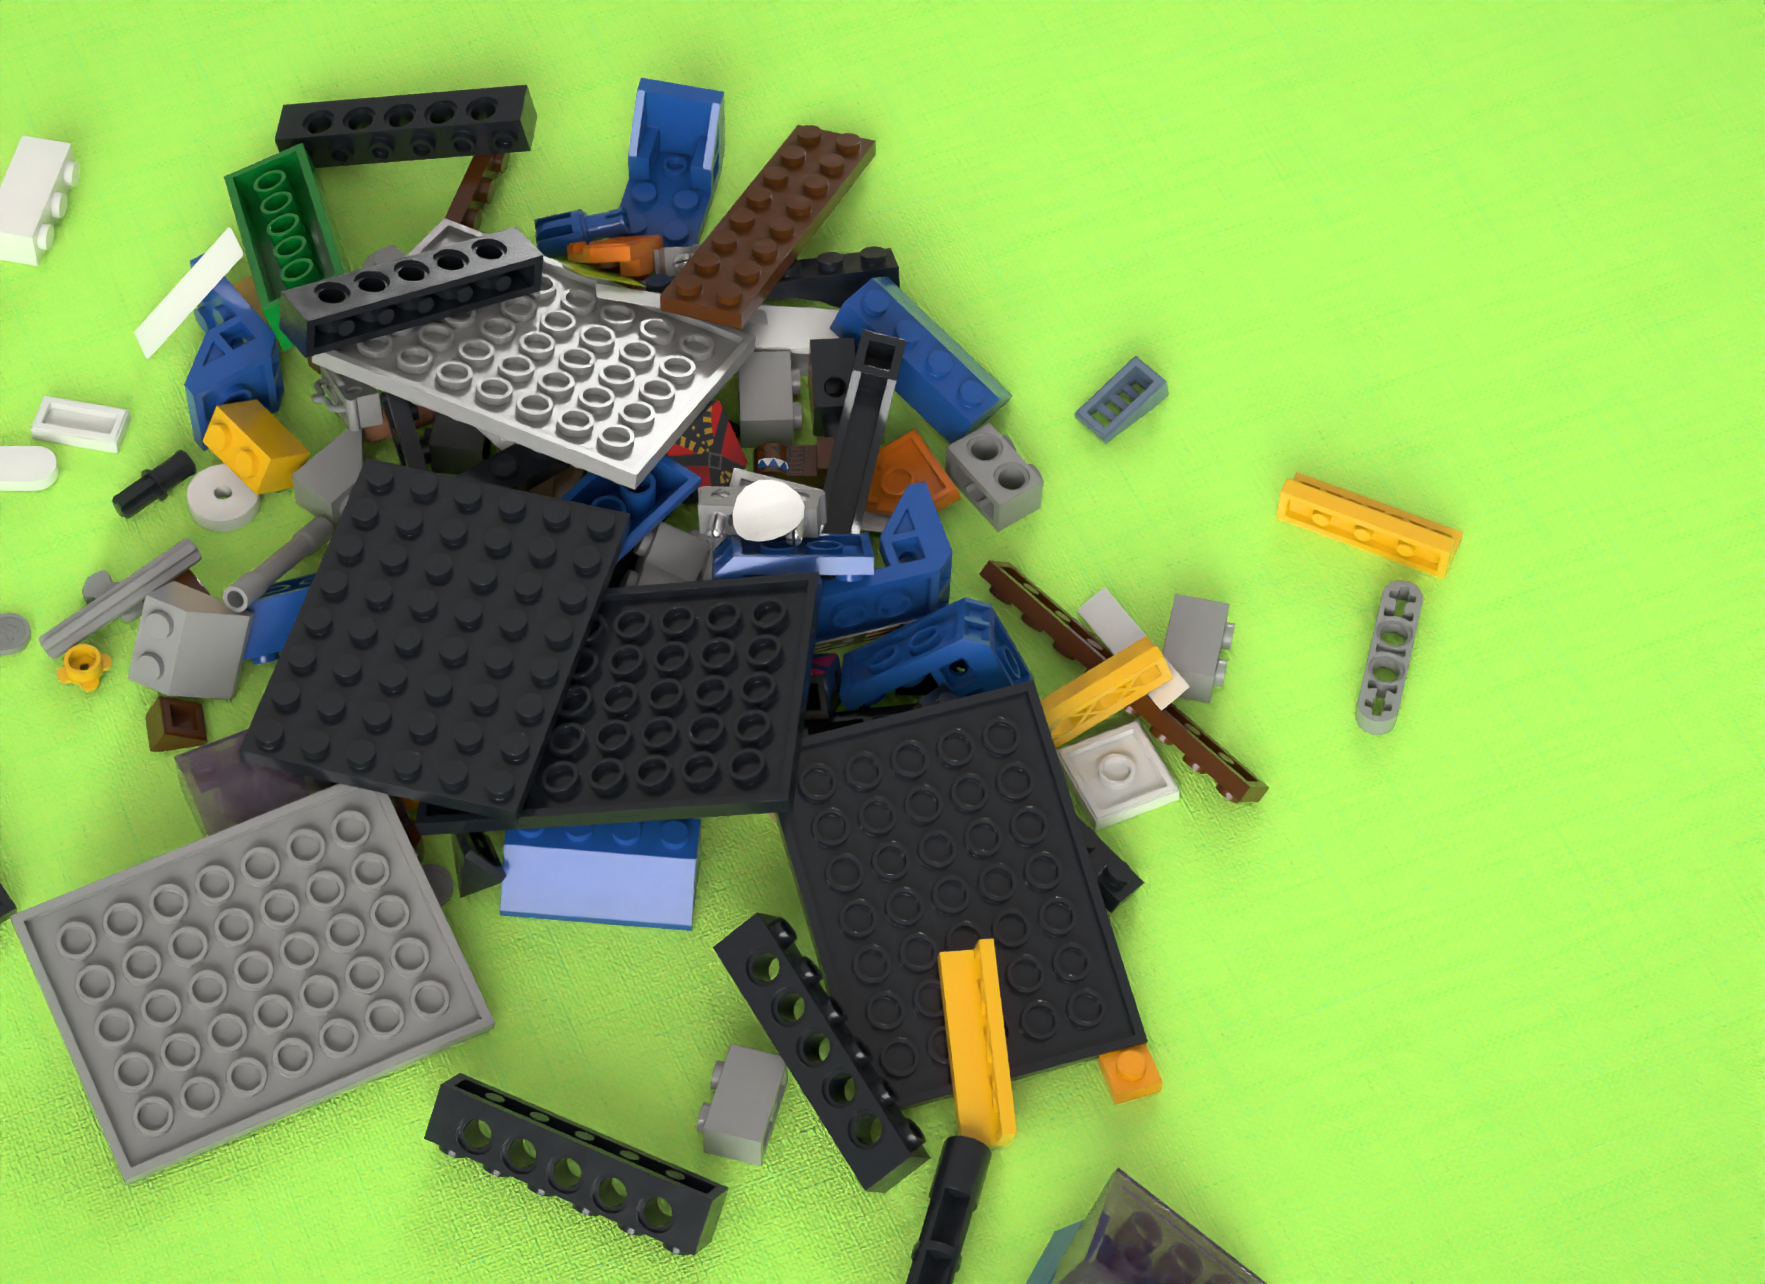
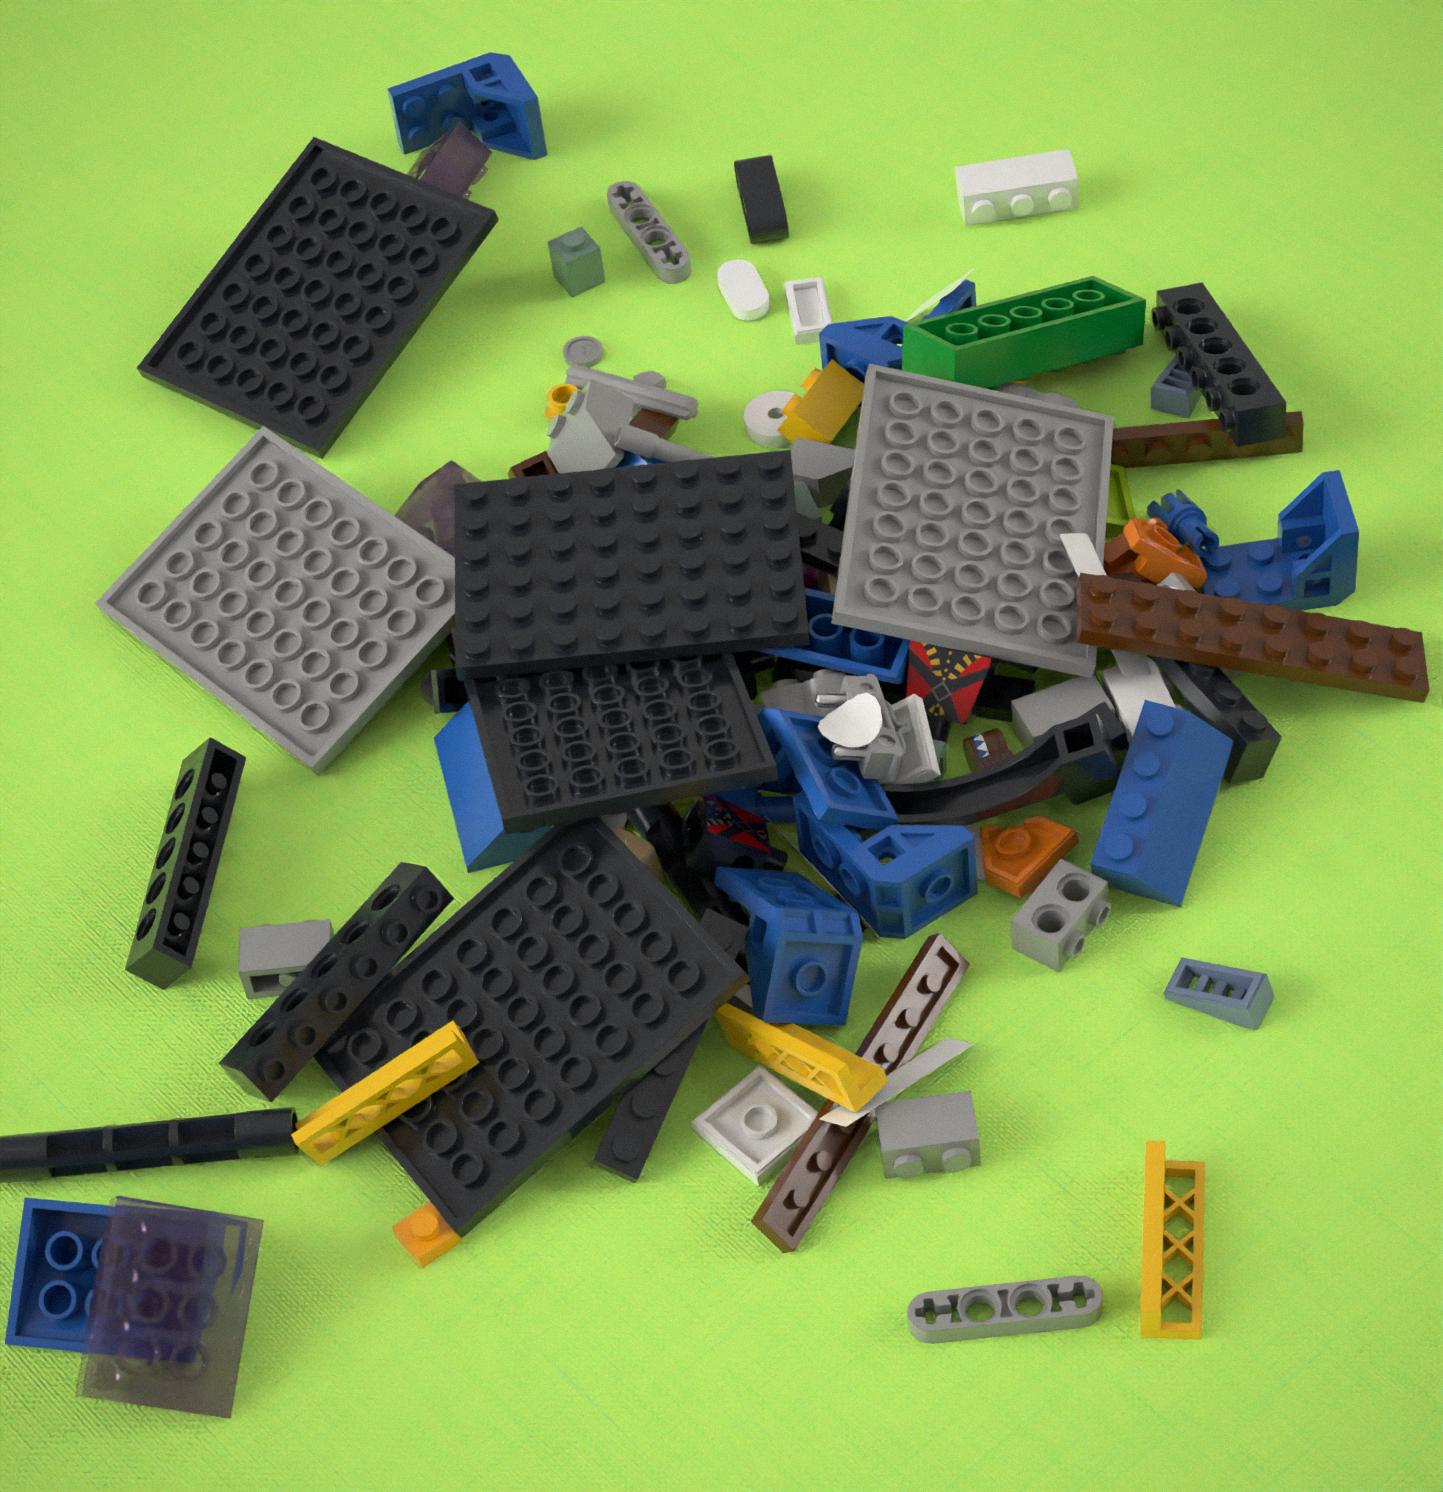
camera: 80 degrees right, 5 degrees down
black axle [112,450,197,519] -> none
black brick [279,227,544,358] -> none
lime sticker [551,258,646,287] -> none
none -> sand blue slope [1151,356,1202,419]

